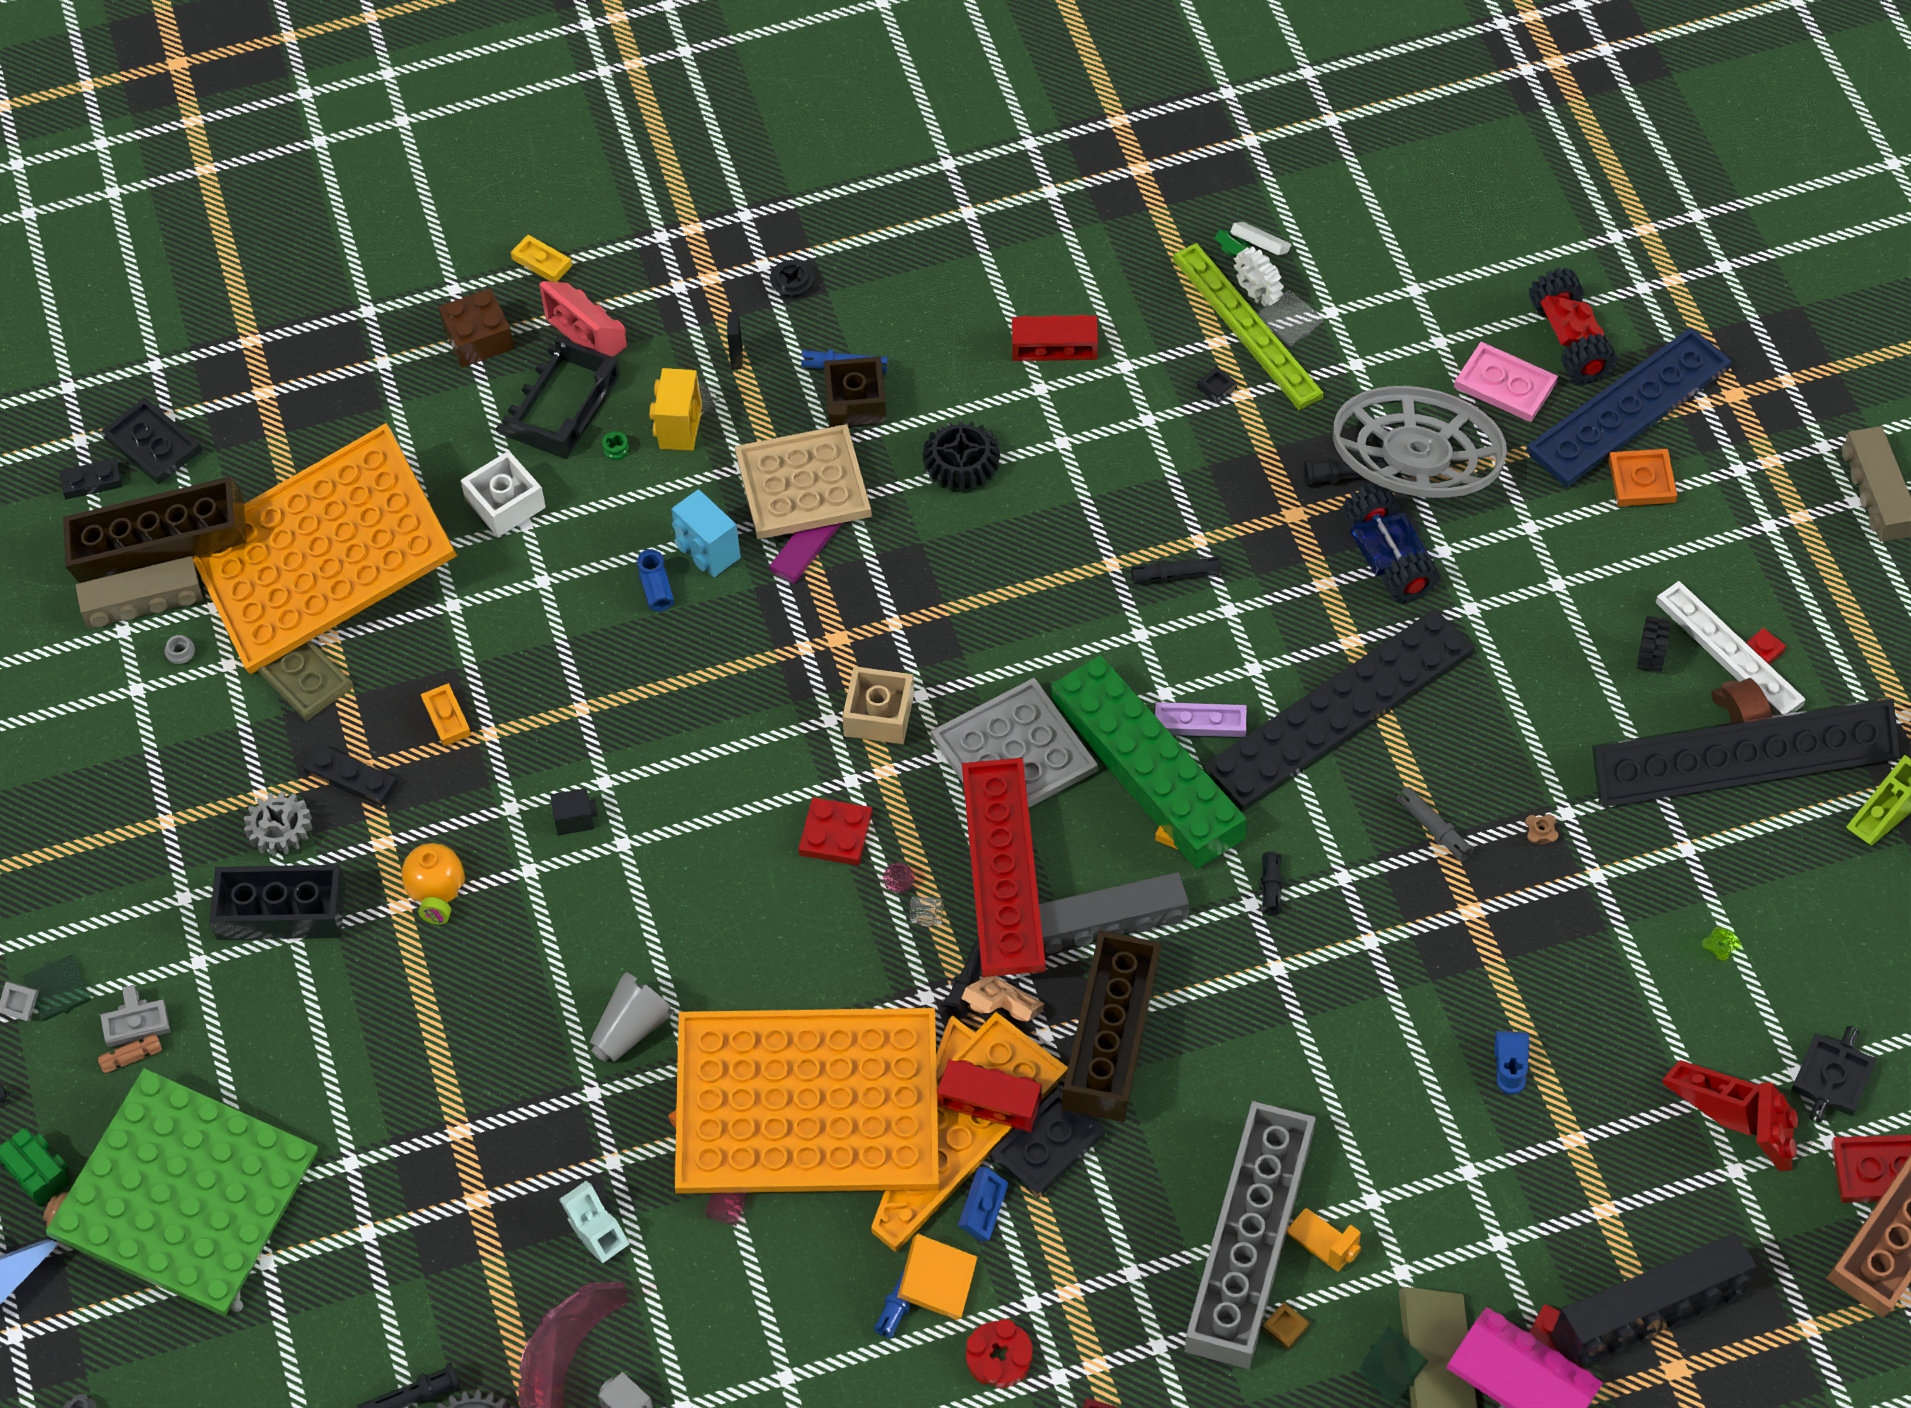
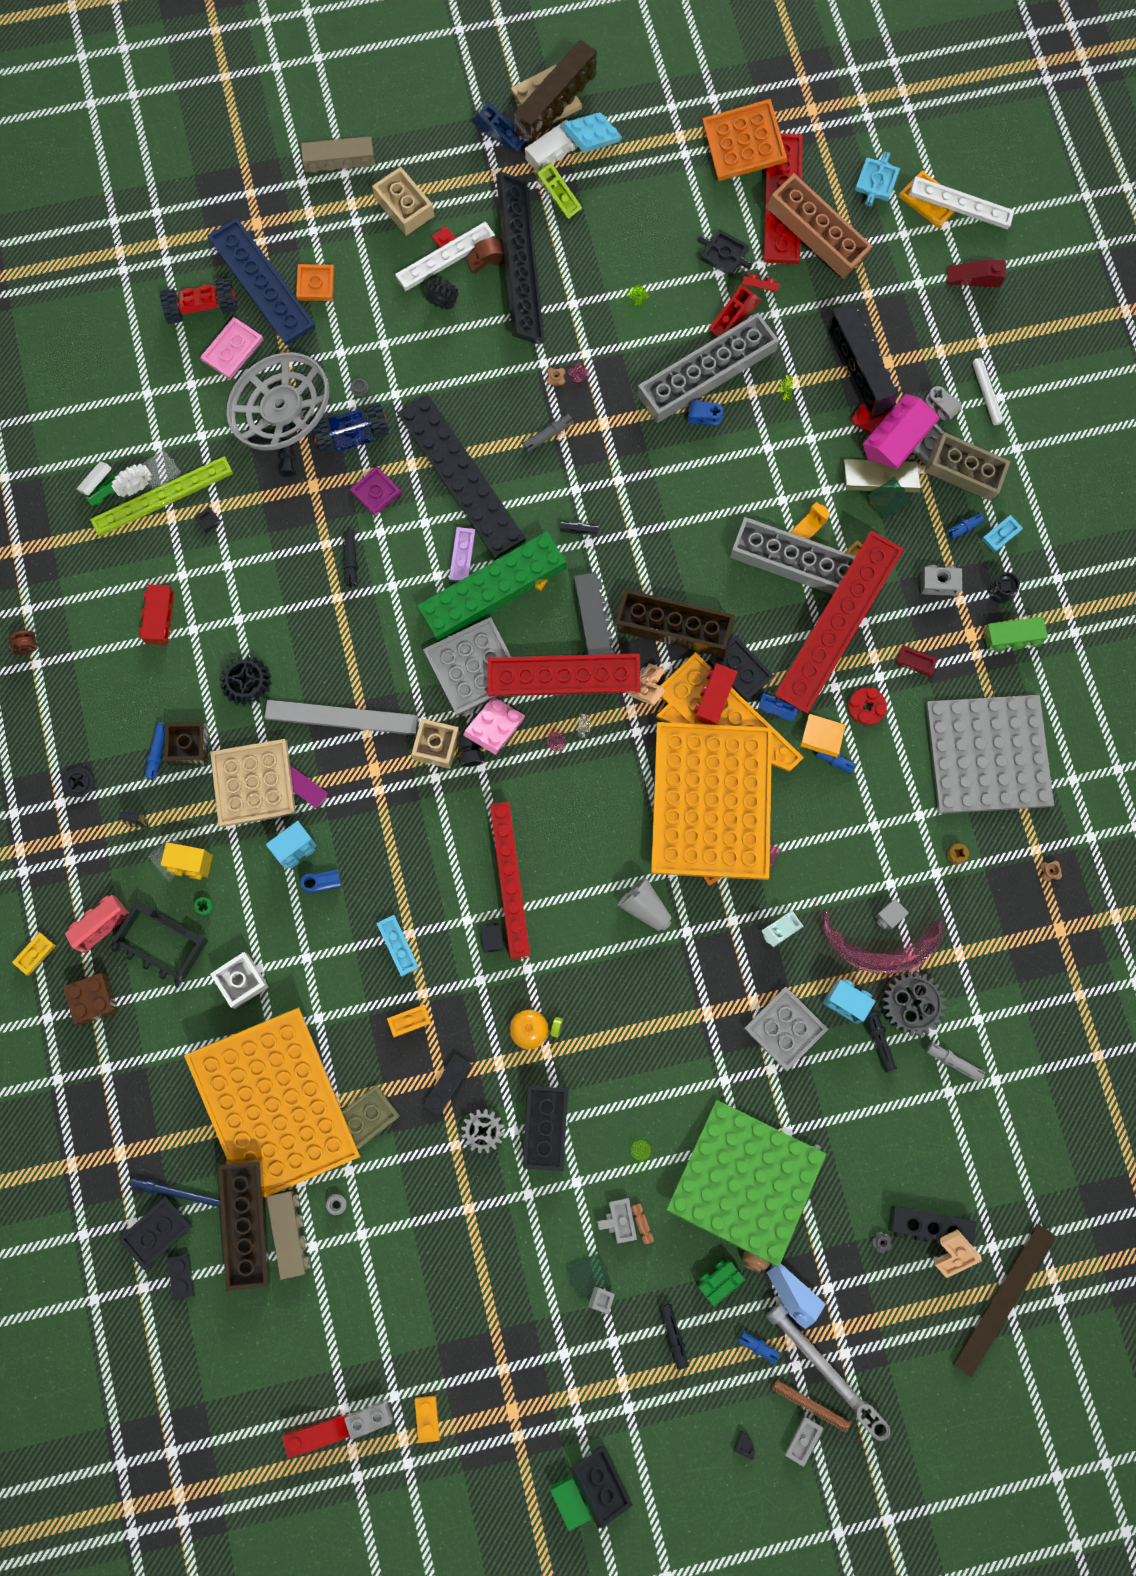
camera: 90 degrees left, 20 degrees up
red plate [798,797,873,866] -> none
black pin [941,937,982,1019] -> none
none -> copper wheel [8,631,38,655]
none -> dark blue bar [129,1178,220,1208]
none -> light grey tile [265,700,418,735]
none -> magenta tile [349,466,402,517]
none -> dark grey plate [350,378,369,397]
none -> tan brick [372,167,434,236]
none -> medium azure plate [376,915,419,977]
none -> black wheel [457,736,485,767]
none -> bright pink plate [464,697,525,755]
none -> red brick [490,802,530,961]
none -> clear pink plate [568,362,589,383]
none -> clear neon green plate [631,1140,651,1161]
none -> light grey brick [637,313,779,423]
none -> light grey plate [744,987,828,1072]
none -> red plate [775,531,904,714]
none -> clear neon green plate [780,375,793,400]
none -> medium azure brick [823,979,875,1024]

